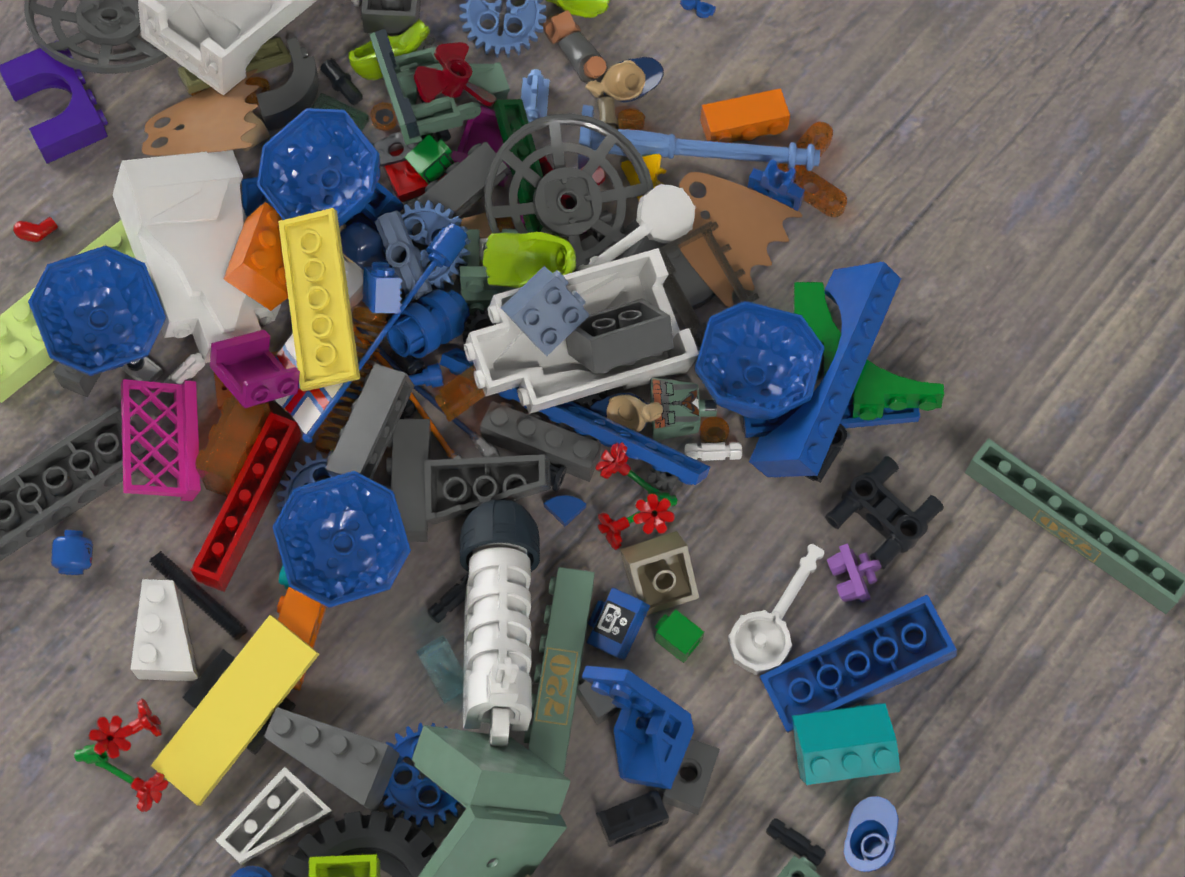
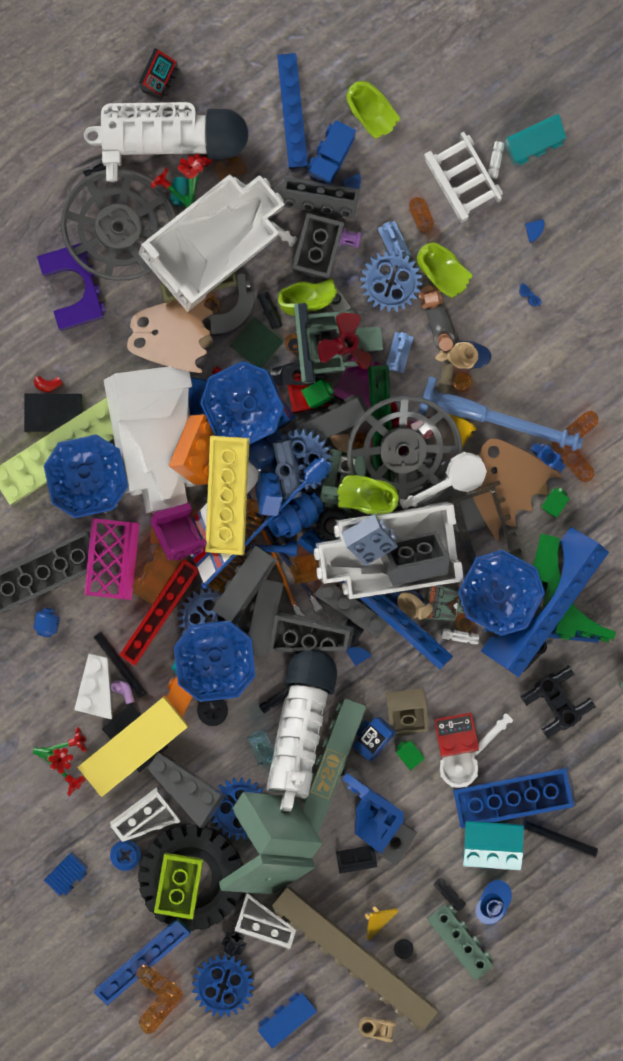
camera: 15 degrees right, 20 degrees up
white axle [164,353,206,385] -> none
red plant [595,442,678,550] -> none
orange brick [700,88,790,143] -> none
medium lavender hips [827,543,881,603] -> none
none -> black tile [24,393,82,432]
none -> lavender arm [110,680,135,704]
none -> black gear [197,699,228,726]
none -> red plate [434,712,479,758]
none -> black axle [524,820,598,858]
none -> green brick [540,488,570,519]

